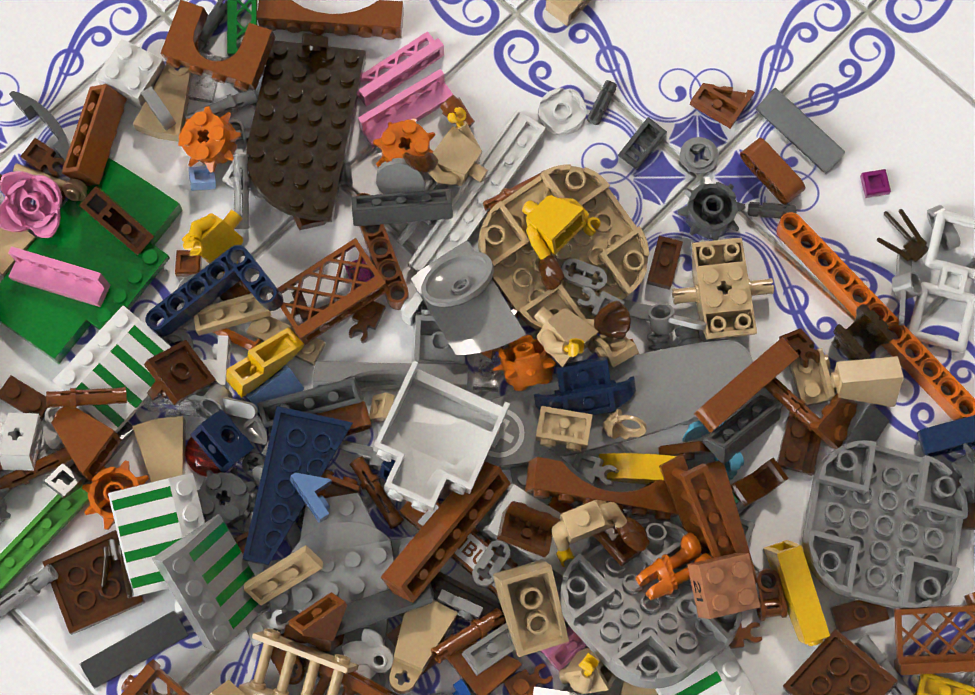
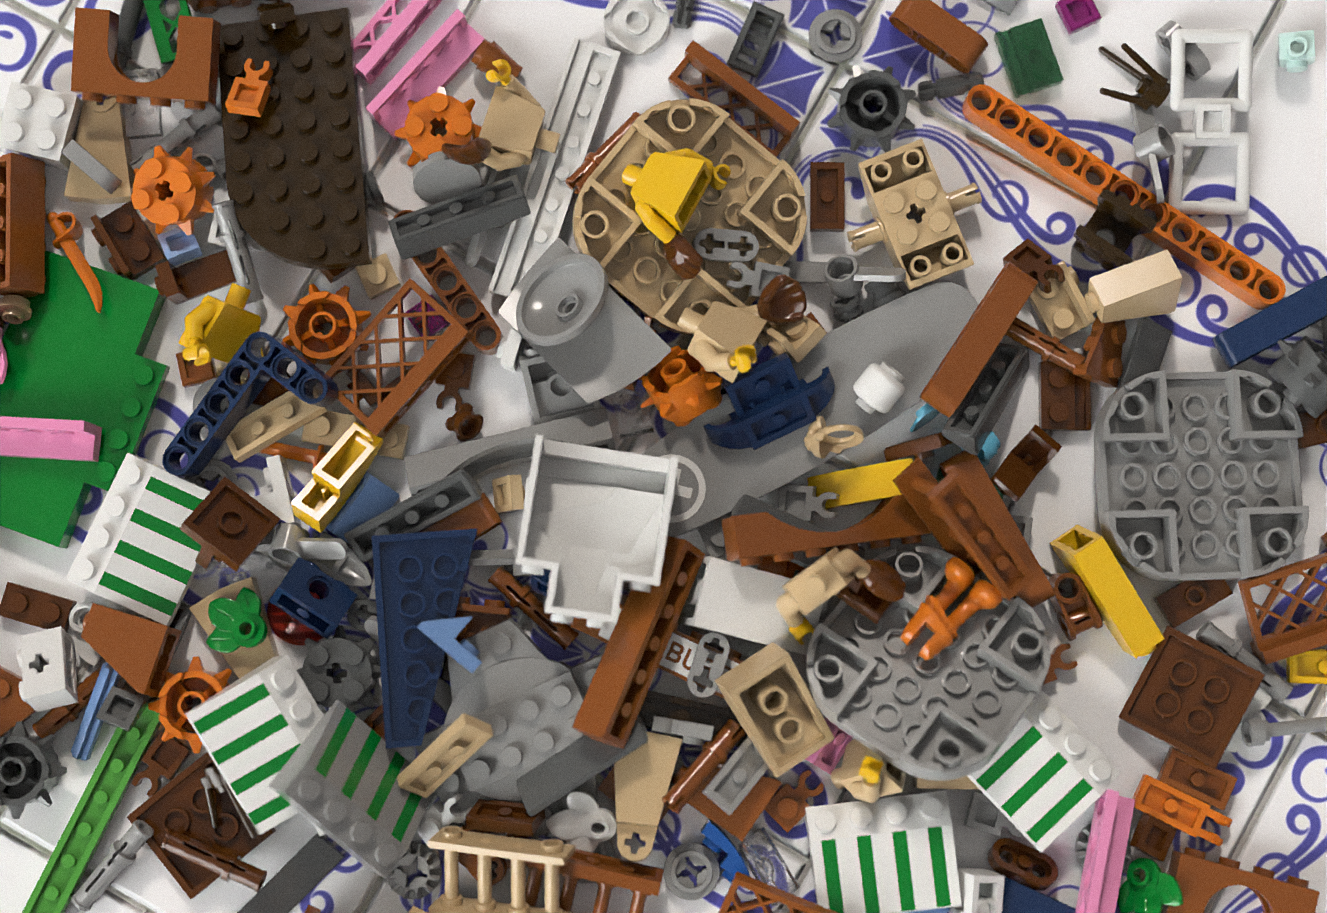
camera: 10 degrees left, 10 degrees up
dark orange pin [46,387,127,409] -> none
reddish brown slope [79,186,154,255] -> none
dark orange slope [288,592,347,641] -> none
reddish brown bracket [497,501,560,558] -> none
tan bracket [536,406,592,452] -> none
nougat brick [687,553,760,619] -> none
none -> orange sword [46,212,102,314]
none -> medium blue axle [71,662,121,761]
none -> reddish brown bracket [90,201,167,281]
none -> reddish brown plate [132,731,192,797]
none -> reddish brown bracket [154,250,237,305]
none -> reddish brown pin [161,828,268,893]
none -> green plate [206,587,268,653]
none -> orange plate [225,58,273,117]
none -> orange brick [282,284,371,373]
none -> tan plate [355,253,401,300]
none -> light grey gear [386,842,442,899]
none -> reddish brown plate [445,403,484,442]
none -> dark orange fence [668,40,800,158]
none -> white head [853,361,905,415]
none -> clear green plate [994,18,1064,99]

